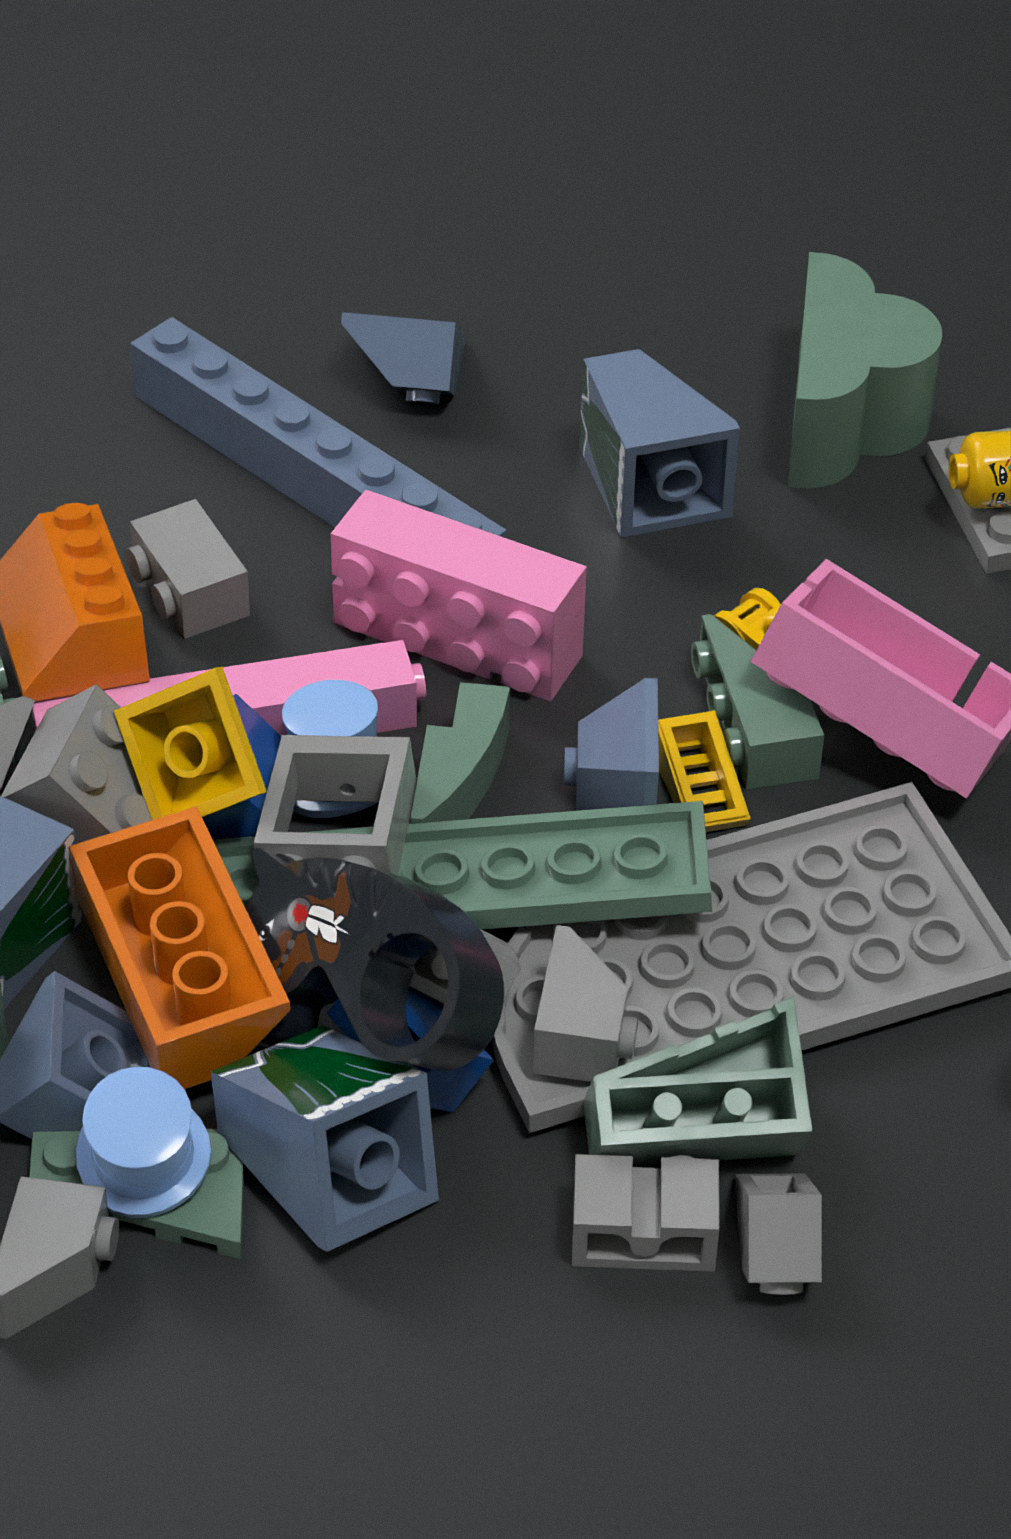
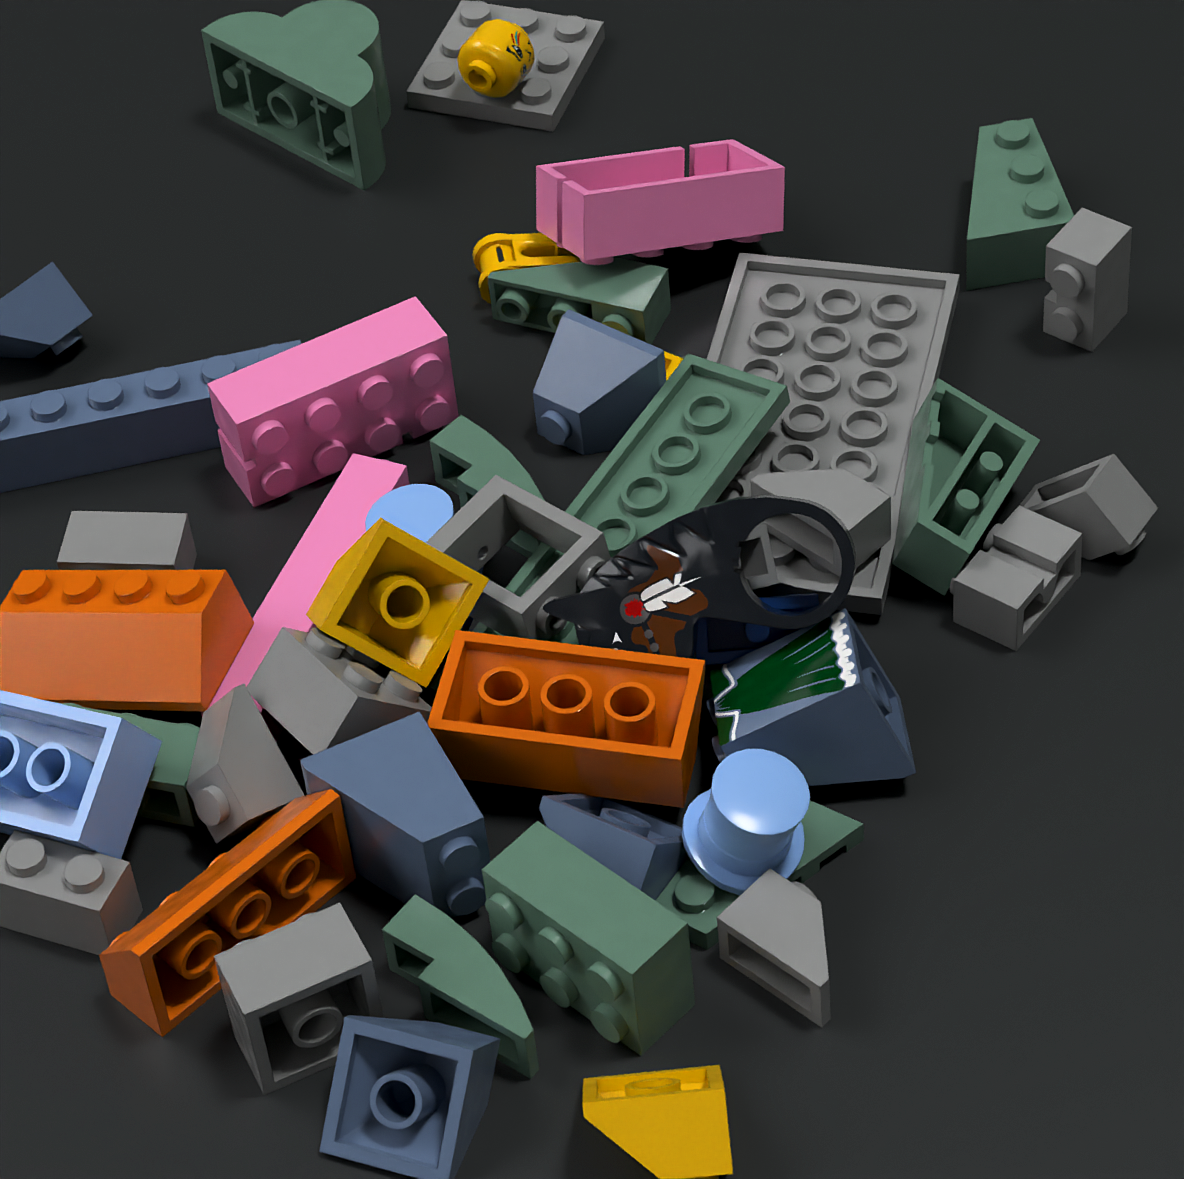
camera: 50 degrees left, 0 degrees up
sand blue slope [580,349,740,538] -> none

